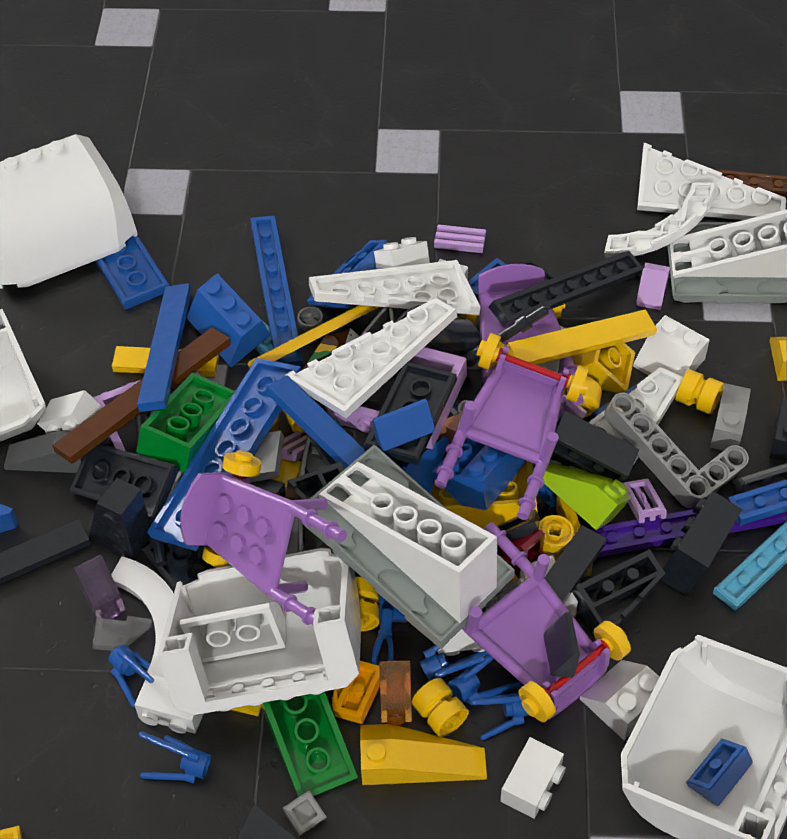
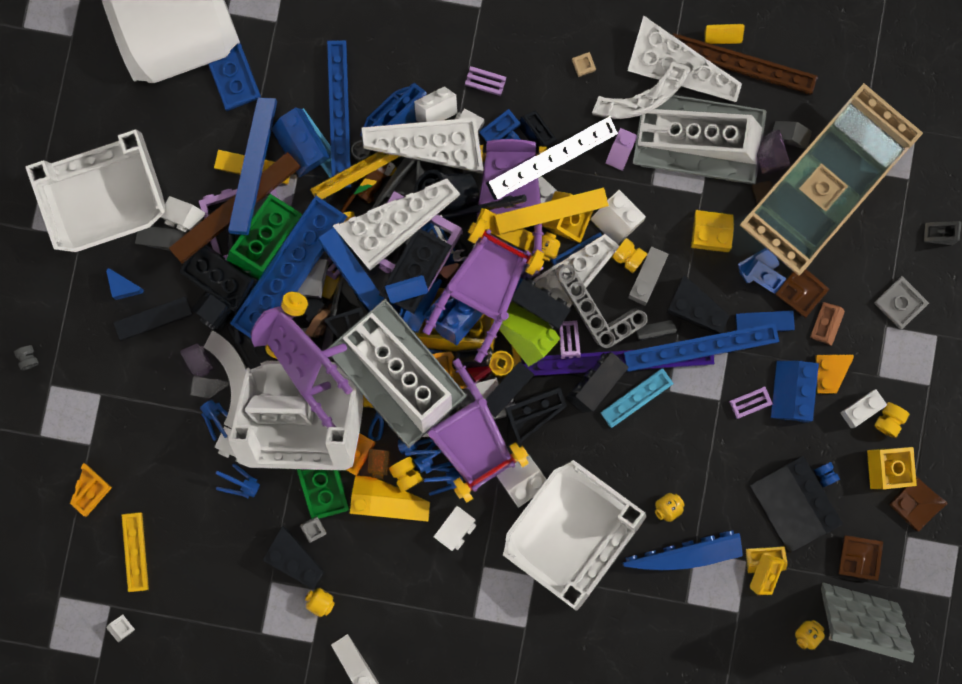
camera: 10 degrees right, 30 degrees up
black slope [543,612,580,678] -> none
blue slope [686,738,753,806] -> none
none -> tan tile [572,52,596,77]
none -> yellow slope [704,24,744,44]

